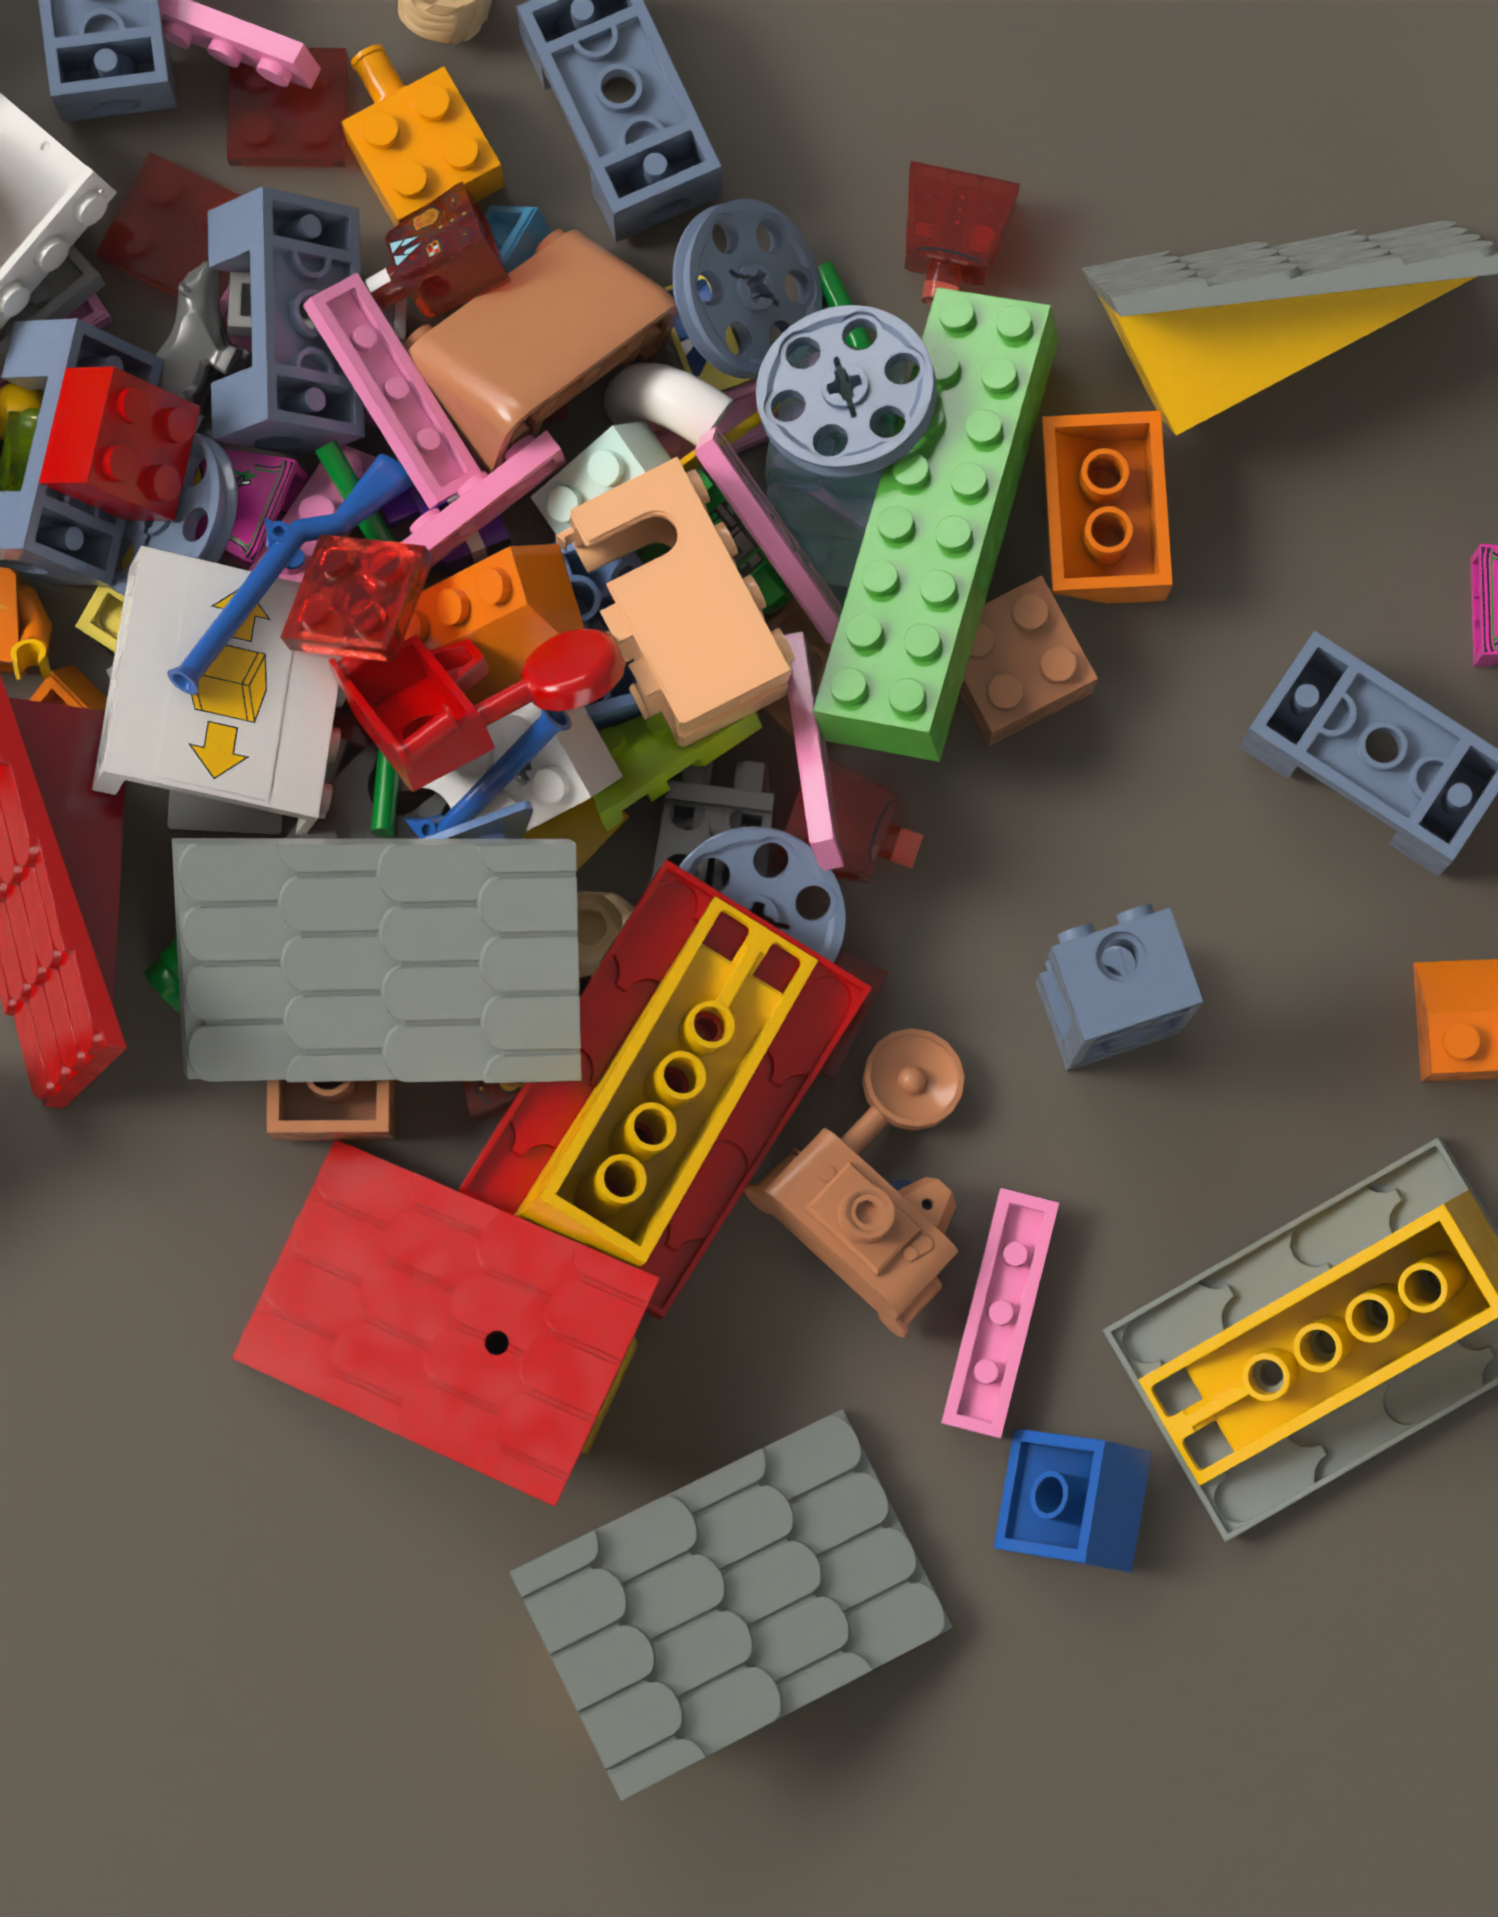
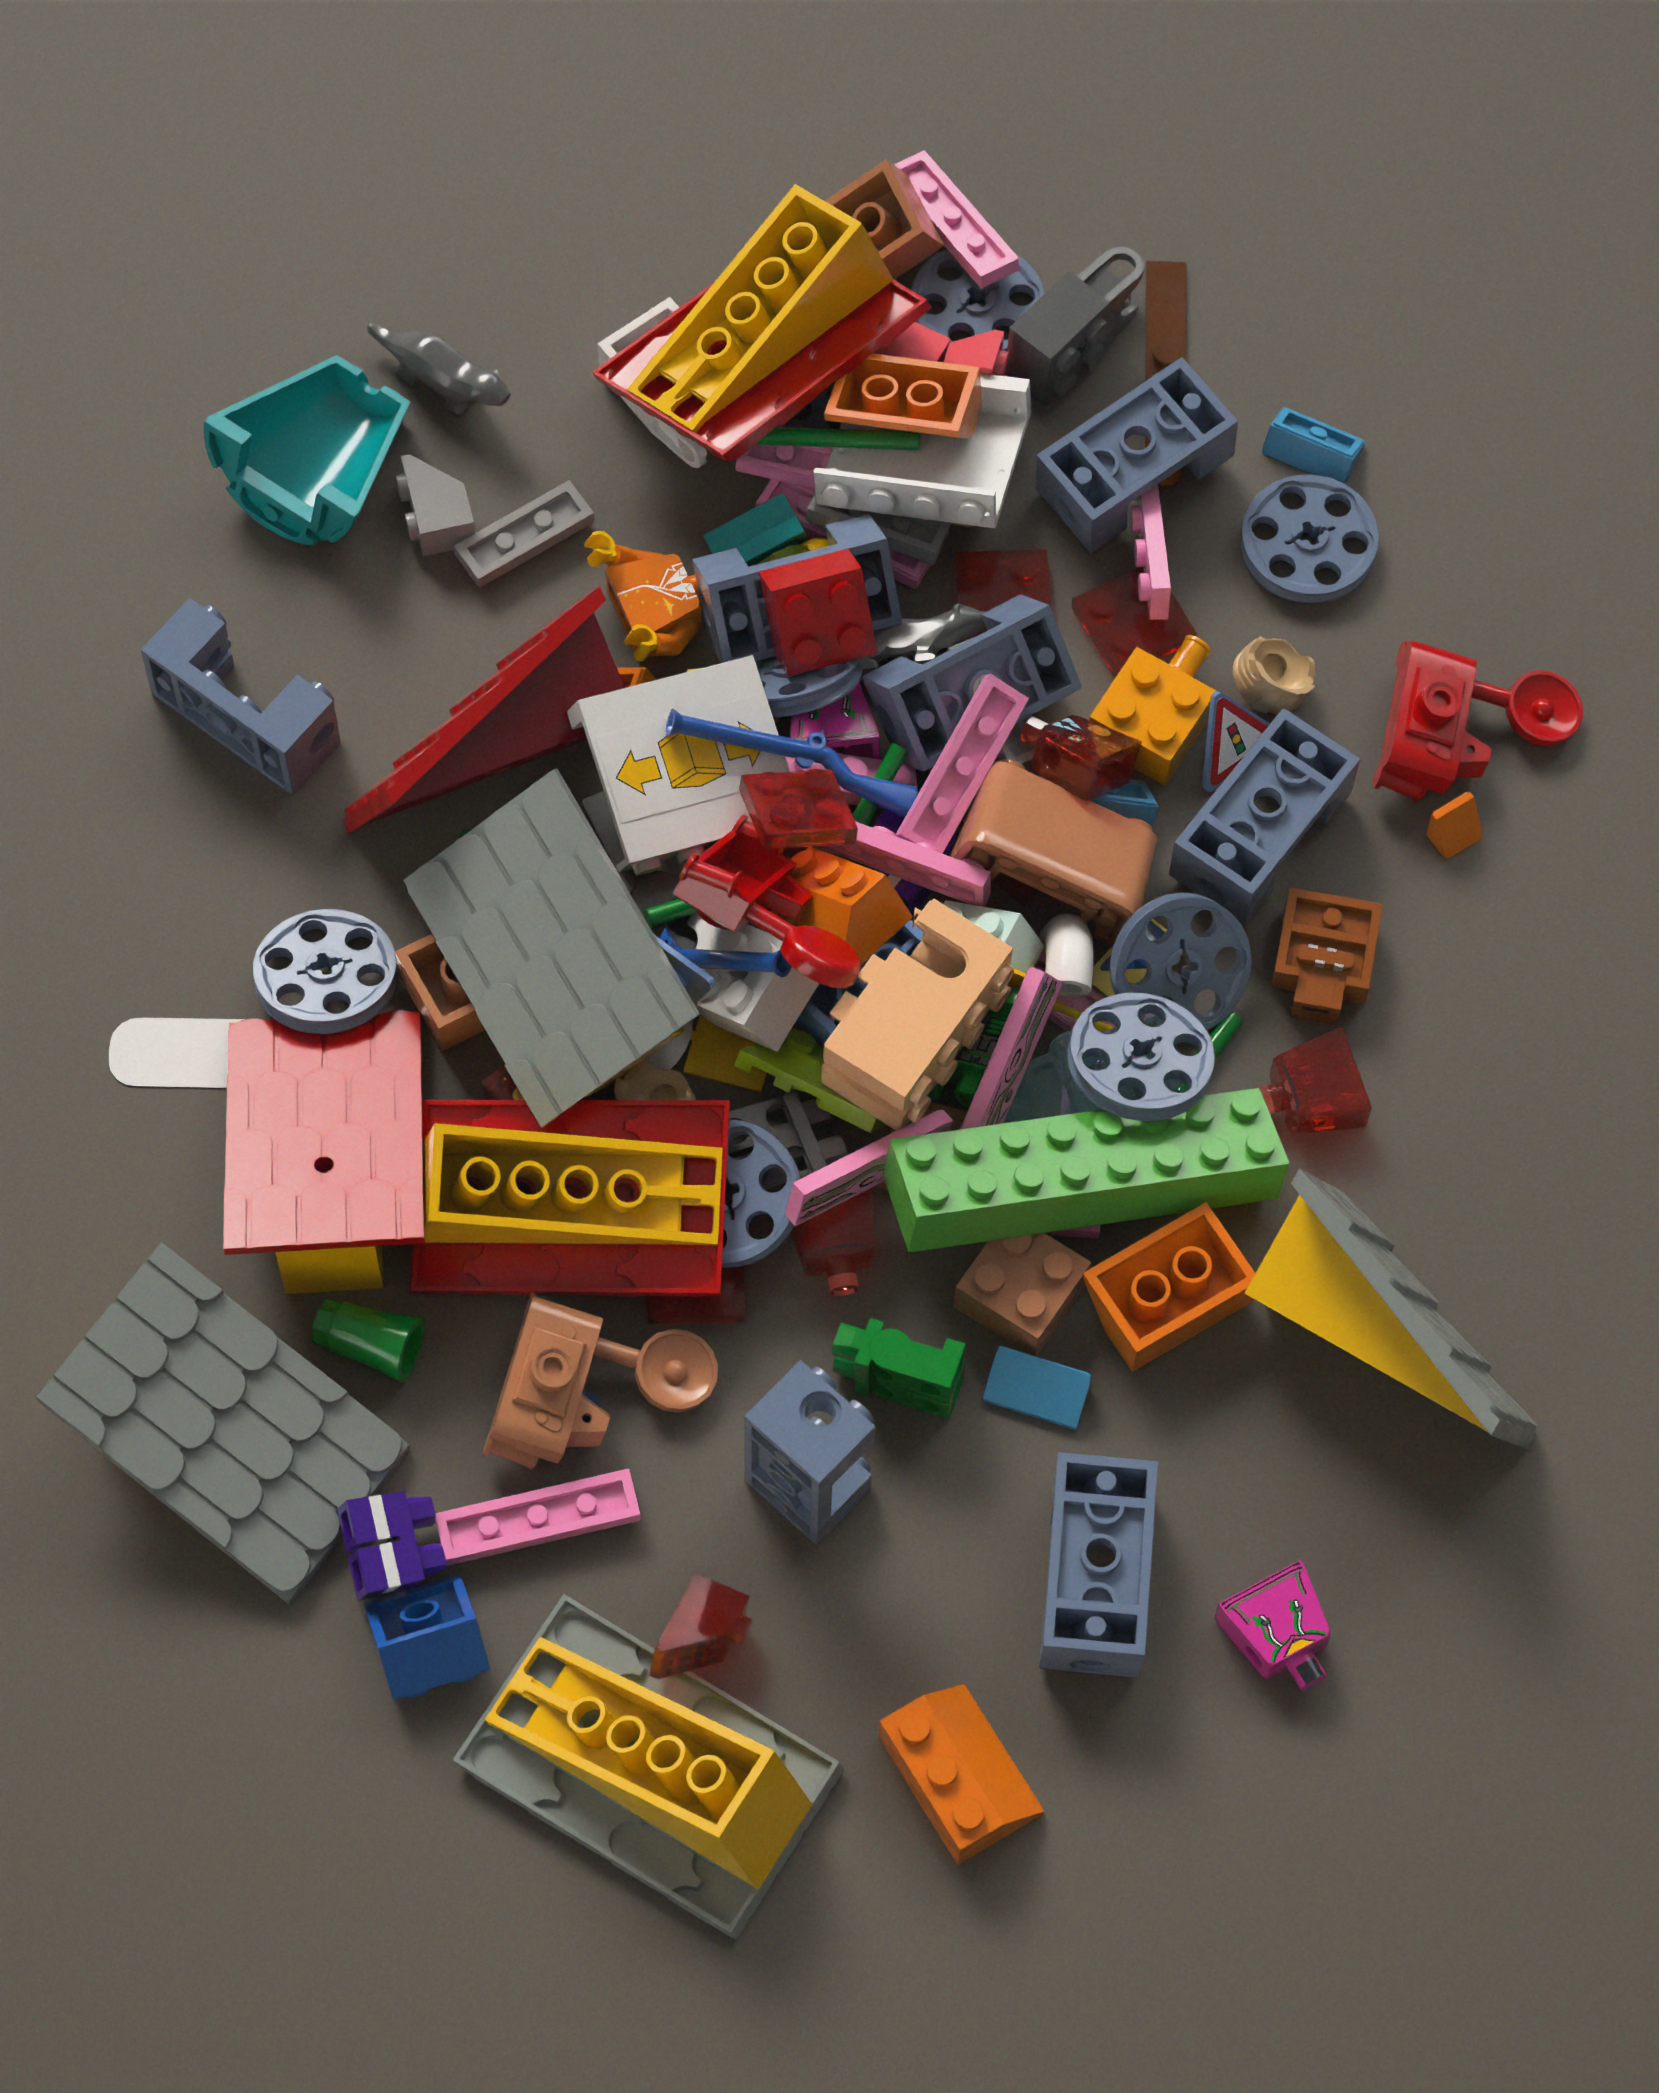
camera: 60 degrees right, 15 degrees down
none -> white sticker [109,1018,245,1088]
none -> wedge [253,909,398,1034]
none -> green plant [312,1298,425,1383]
none -> dark purple hips [337,1491,447,1602]
none -> clear red slope [649,1573,752,1680]
none -> green hips [832,1318,966,1420]
none -> dark azure slope [982,1346,1092,1430]
none -> piece [1202,691,1270,792]
none -> dark orange piece [1271,887,1383,1025]

